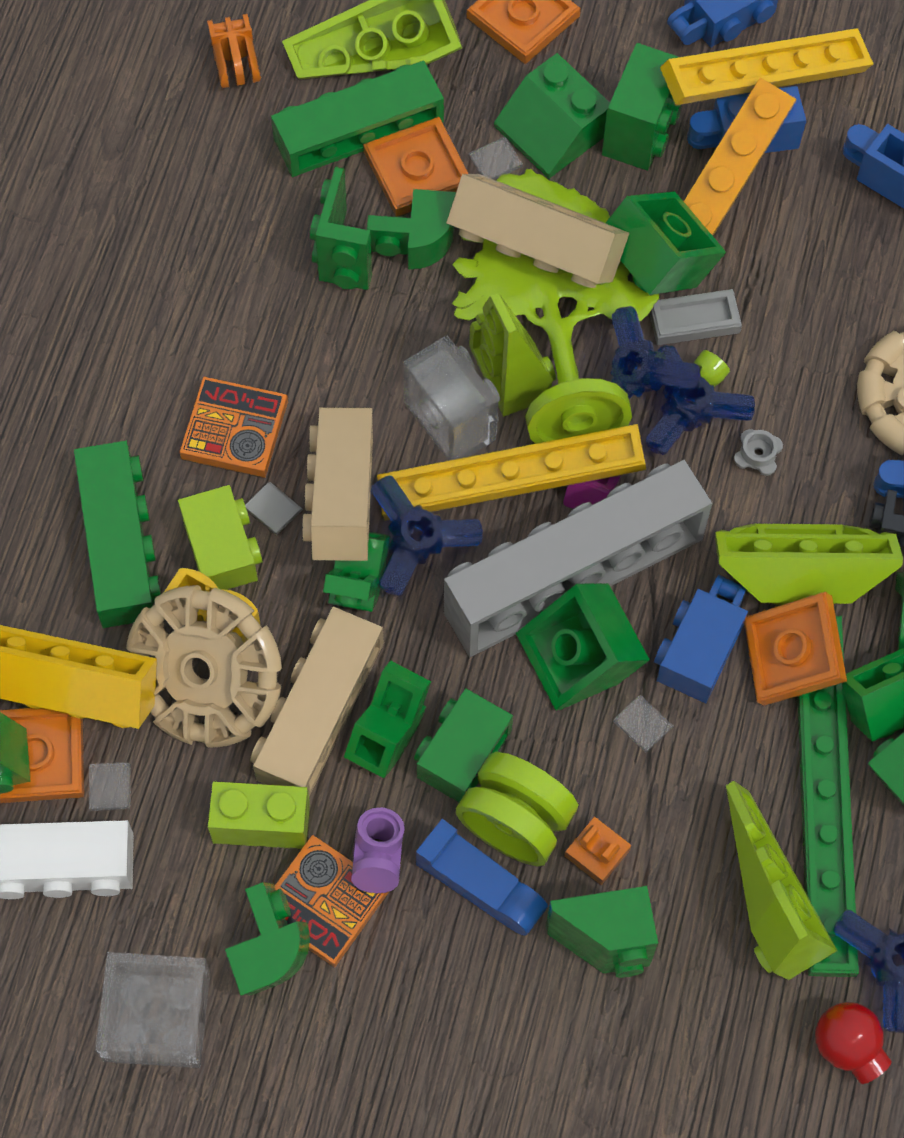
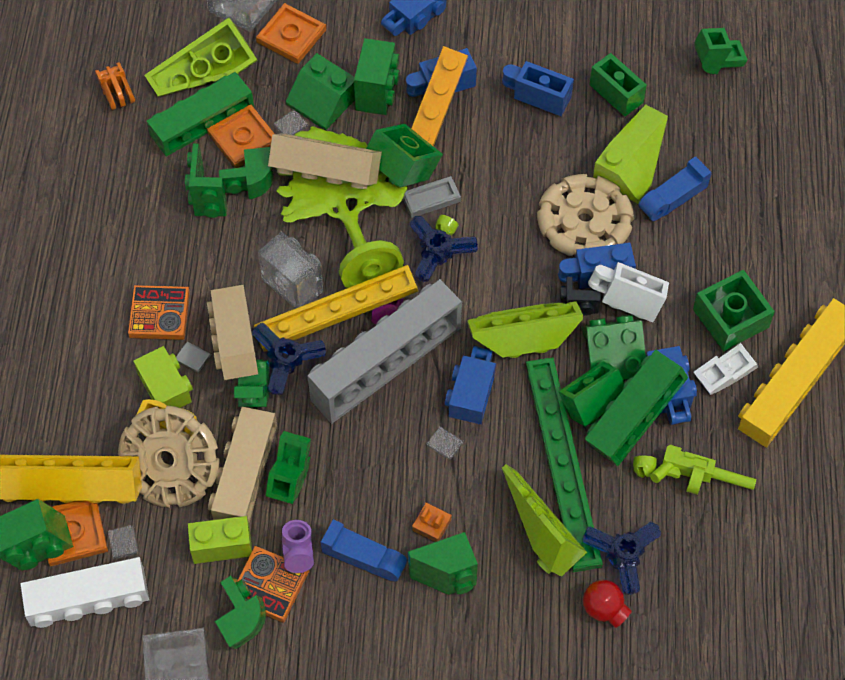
camera: 10 degrees left, 5 degrees down
green brick [74,440,161,628] -> none
green brick [414,688,513,803] -> none
lime wheel [456,752,579,867] -> none
lime wedge [469,293,556,417] -> none
green slope [516,583,650,710] -> none
clear blue bush [610,306,701,399] -> none
yellow plate [660,28,873,105] -> none
light grey plate [734,429,783,476] -> none
orange tile [744,592,847,706] -> none

